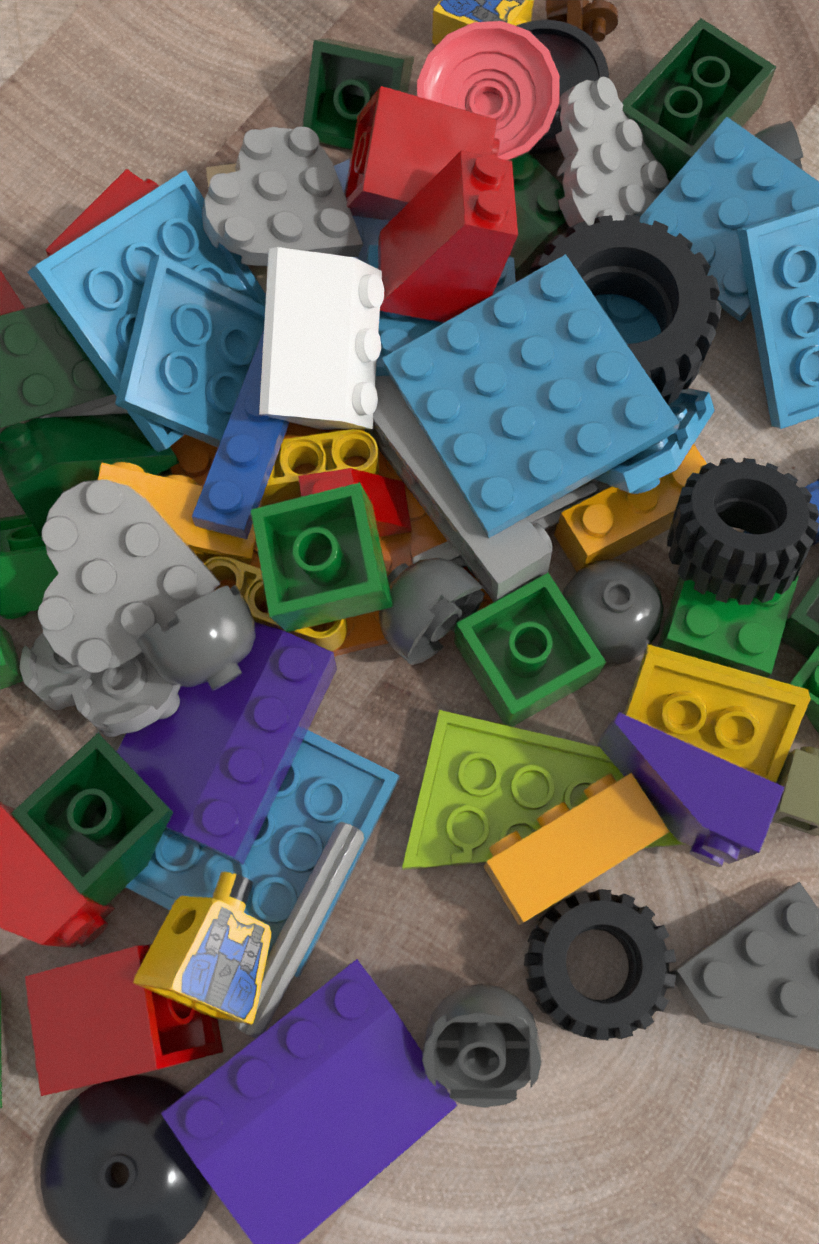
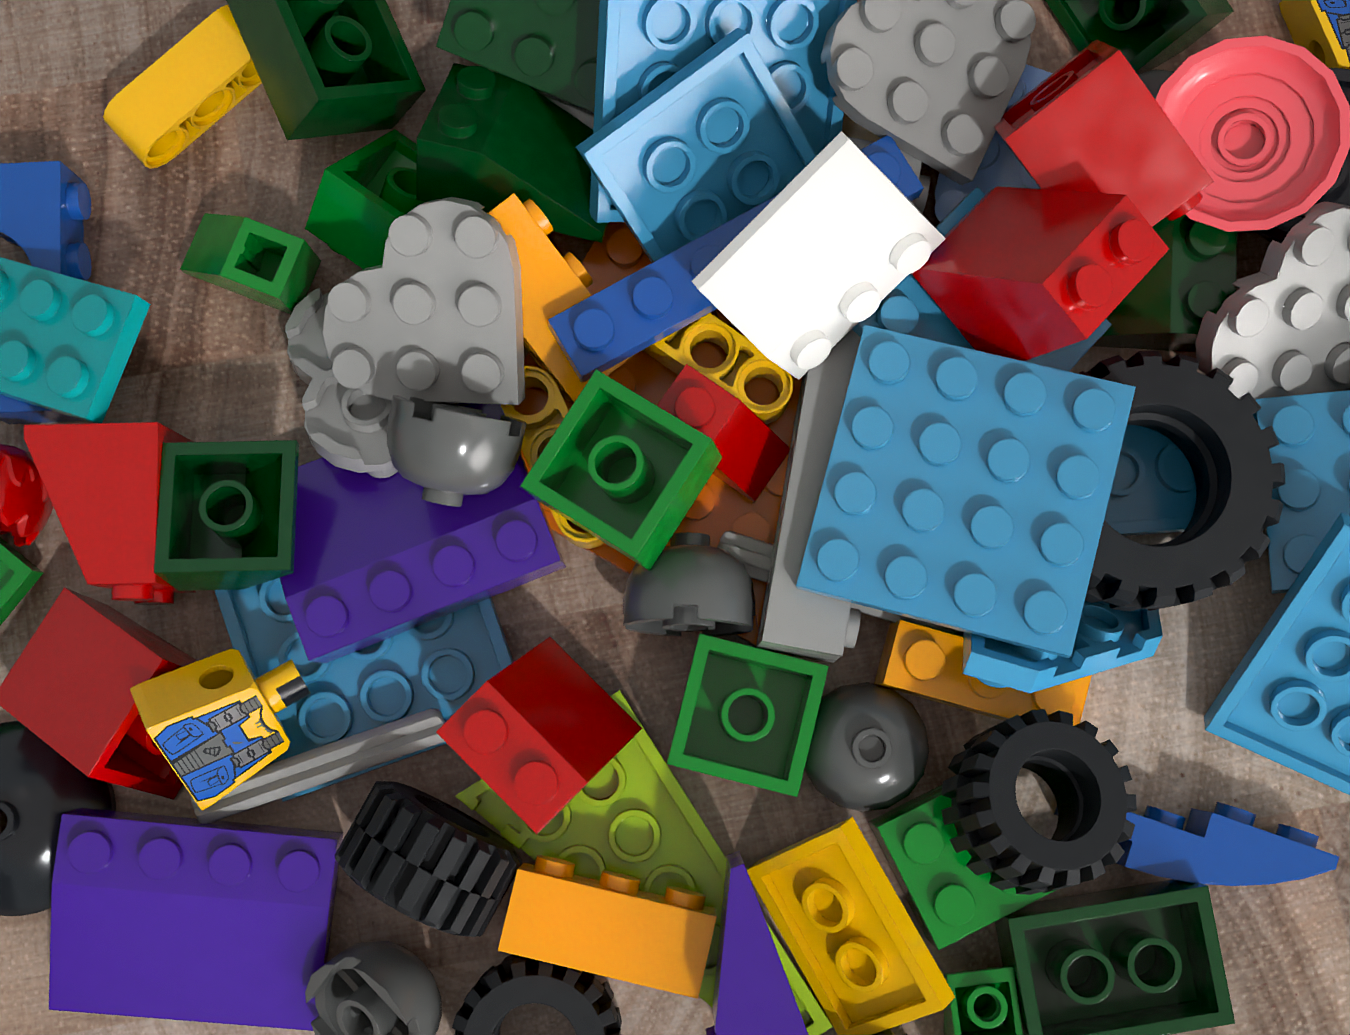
camera: 45 degrees right, 10 degrees up
none -> black tyre [335,781,522,937]
none -> red slope [436,637,642,834]

